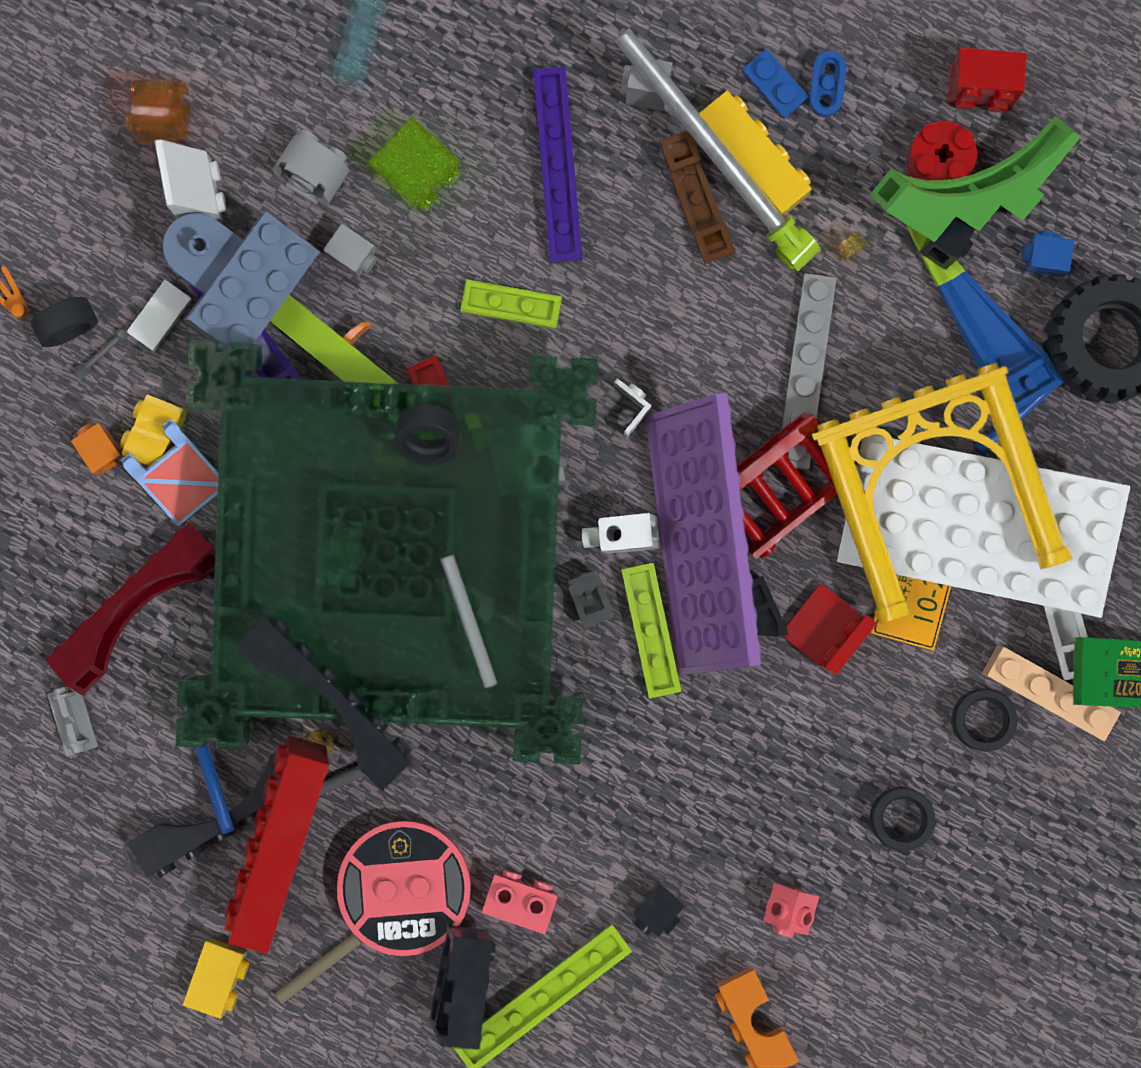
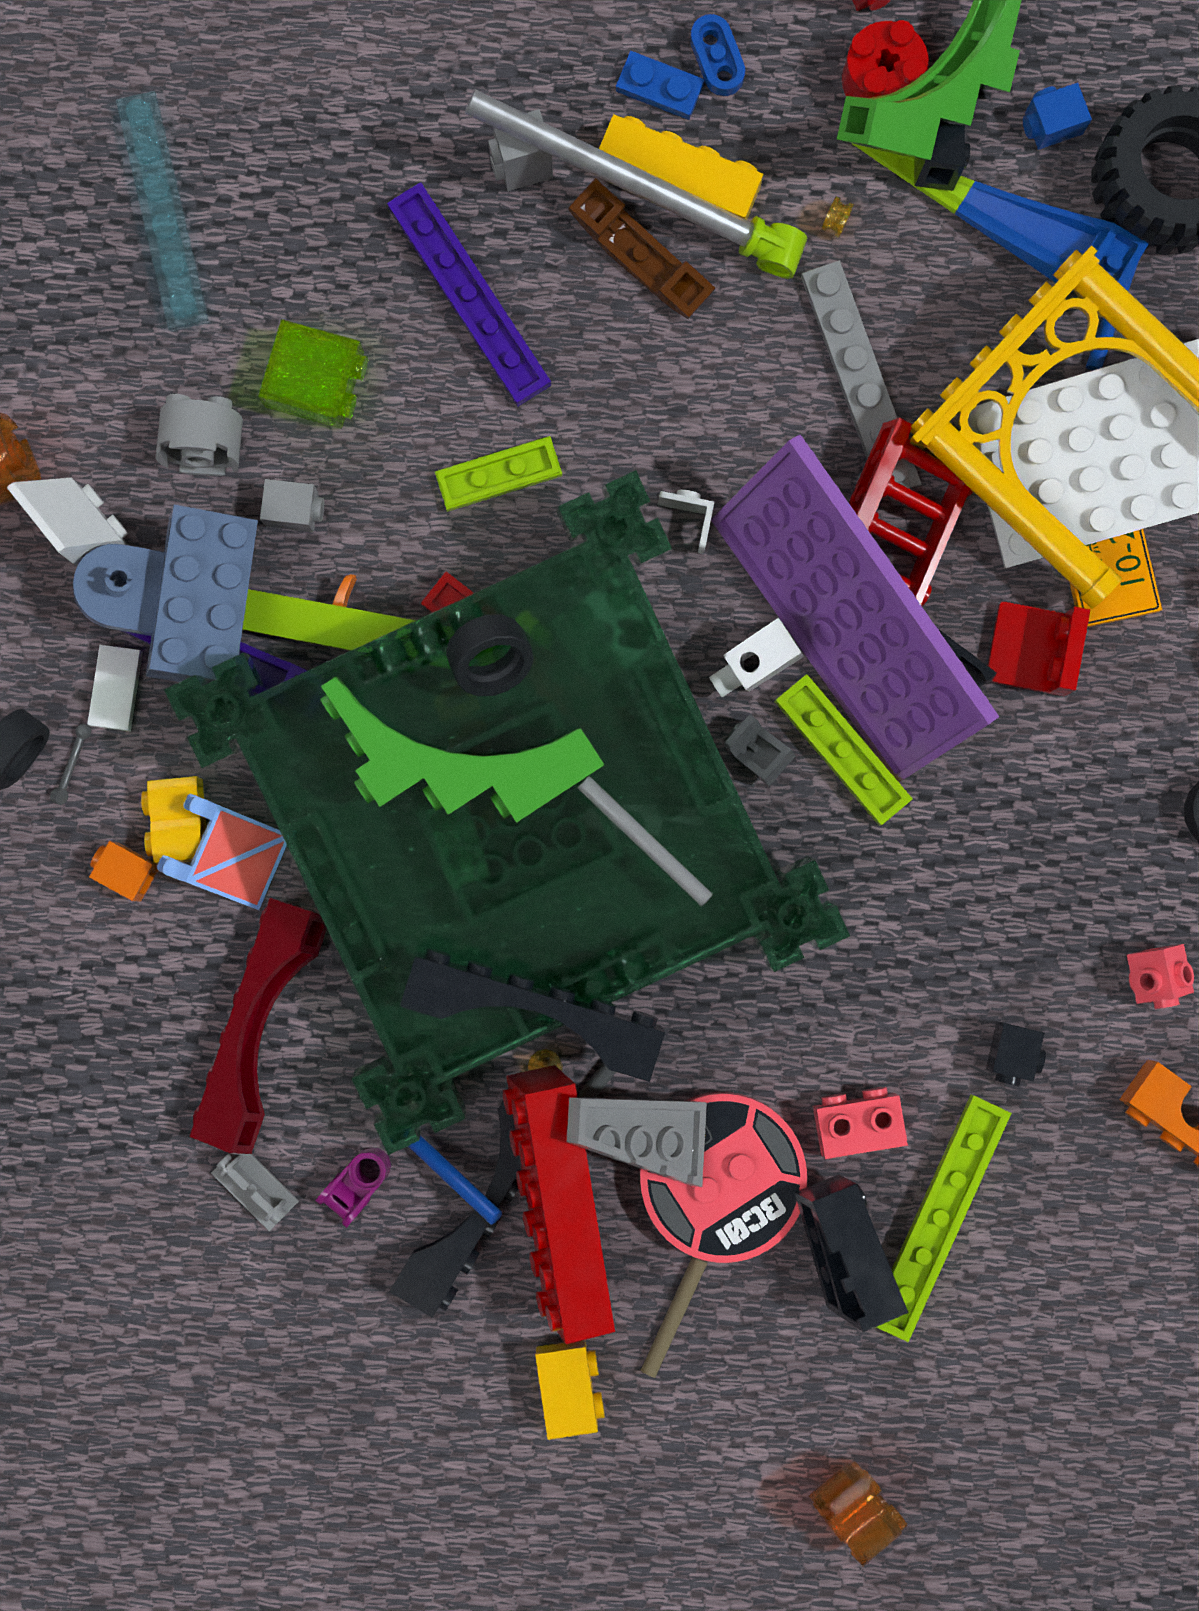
camera: 30 degrees left, 0 degrees up
none -> magenta piece [315,1147,391,1228]
none -> bright green arch [320,677,604,823]
none -> light grey wing [567,1097,707,1187]

